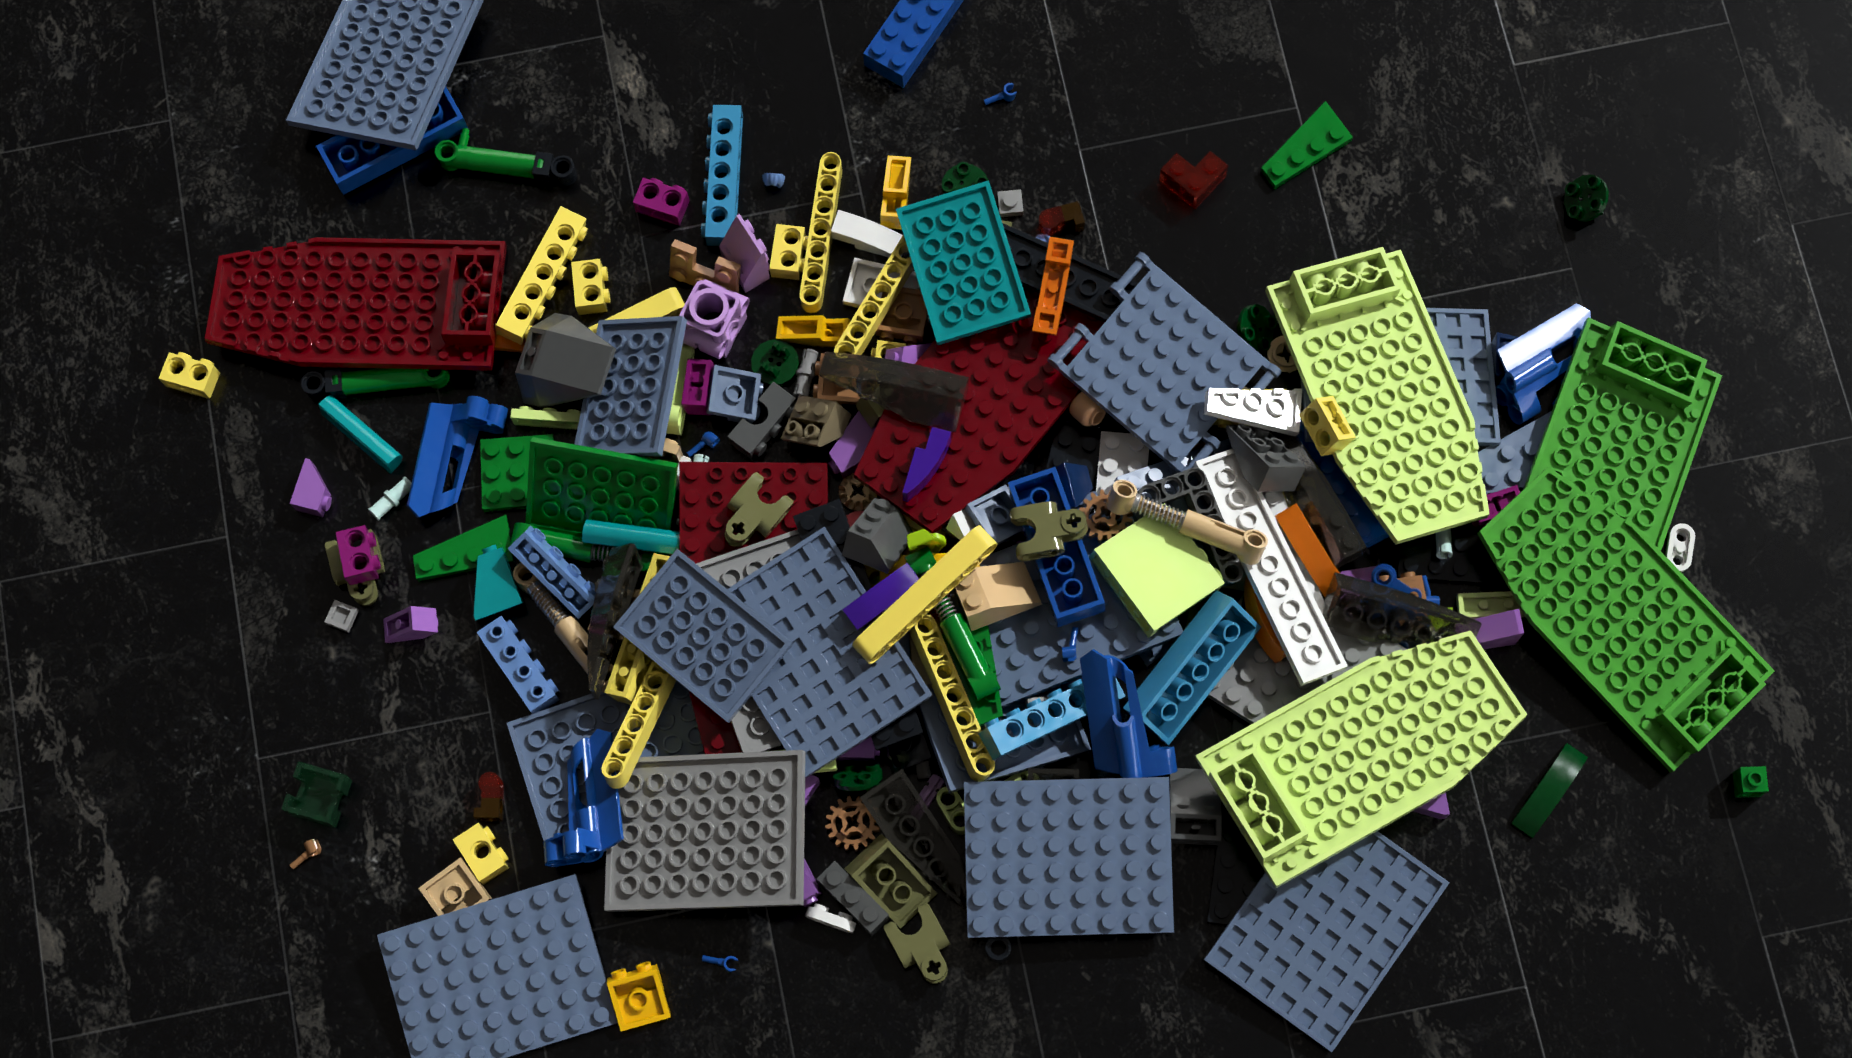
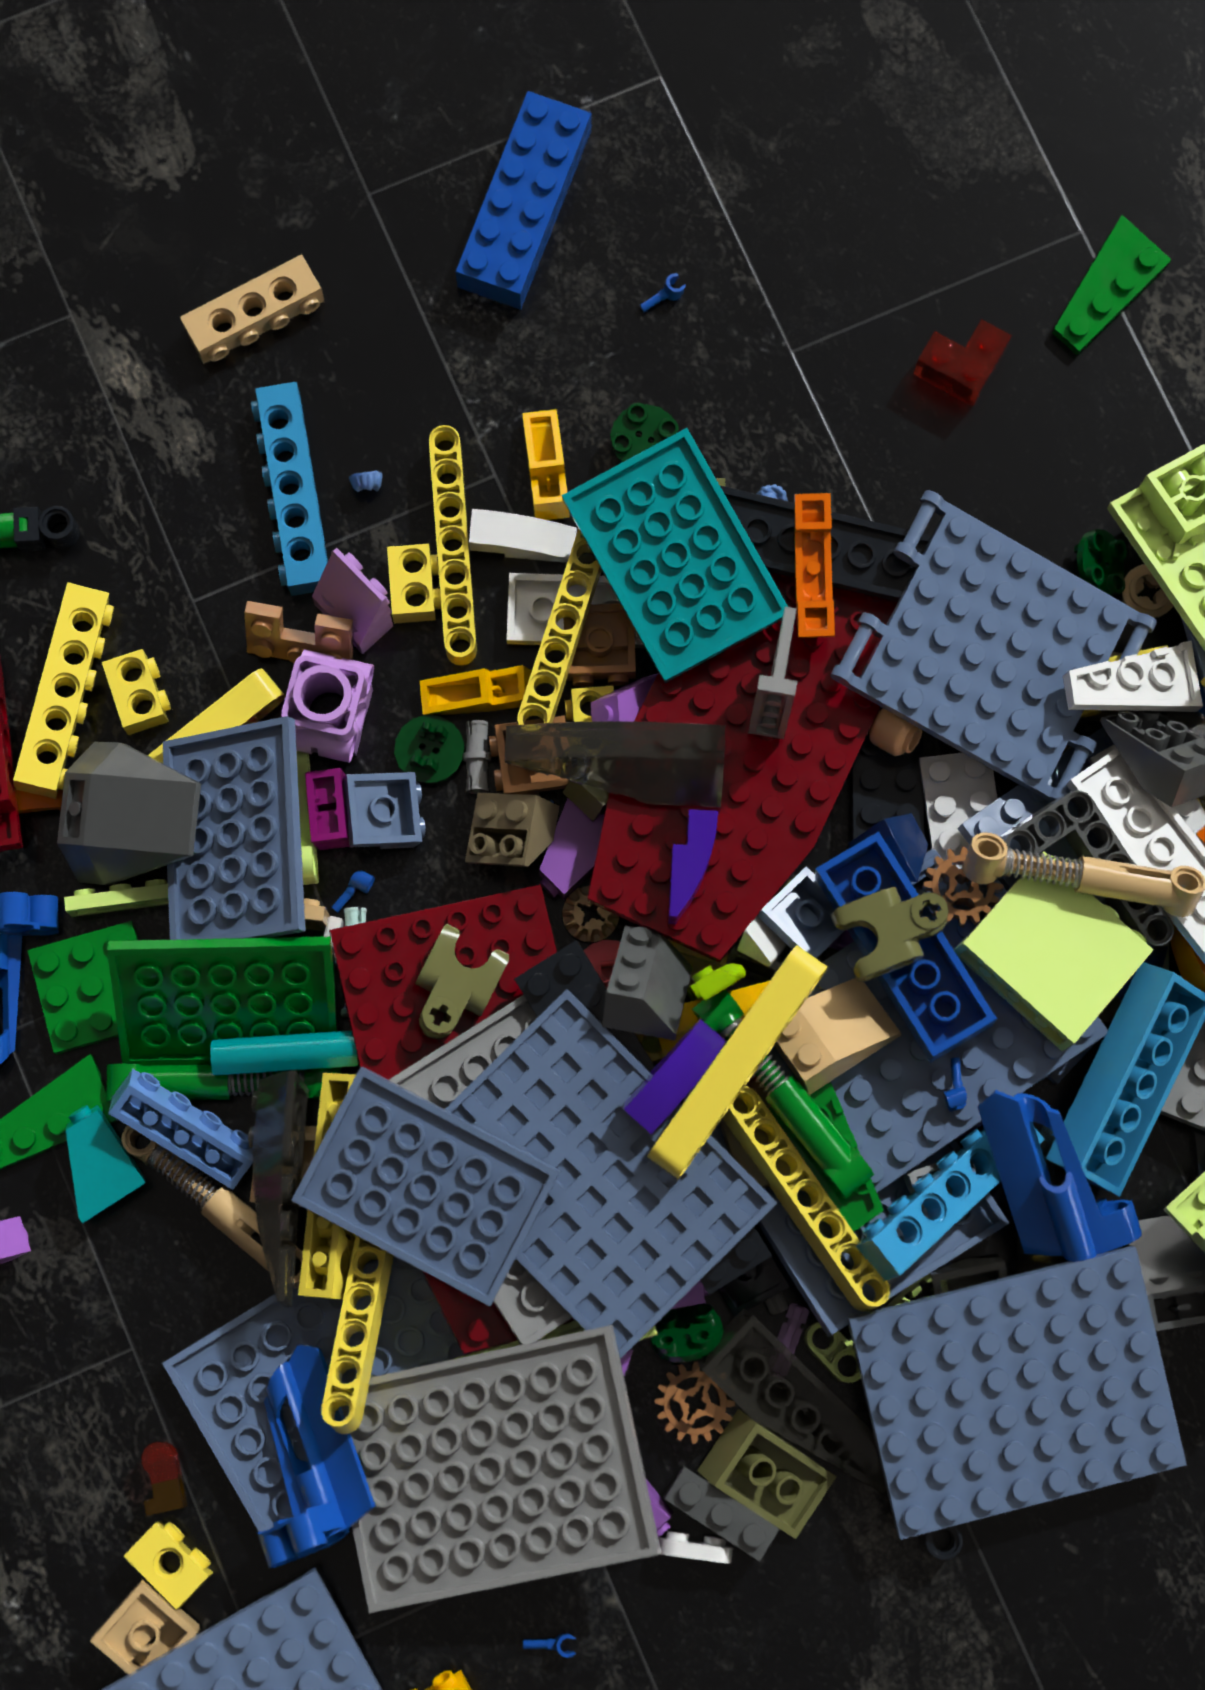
camera: 20 degrees left, 5 degrees up
medium blue brick [477,616,559,714] -> none
magenta brick [633,178,690,226] -> none
dark grey arch [727,381,797,460] -> none
olive piece [884,903,950,984] -> none
light grey plate [997,189,1023,217] -> none
leg [1038,201,1085,236] -> none
none -> tan brick [180,254,324,364]
none -> light grey fence [748,606,797,739]

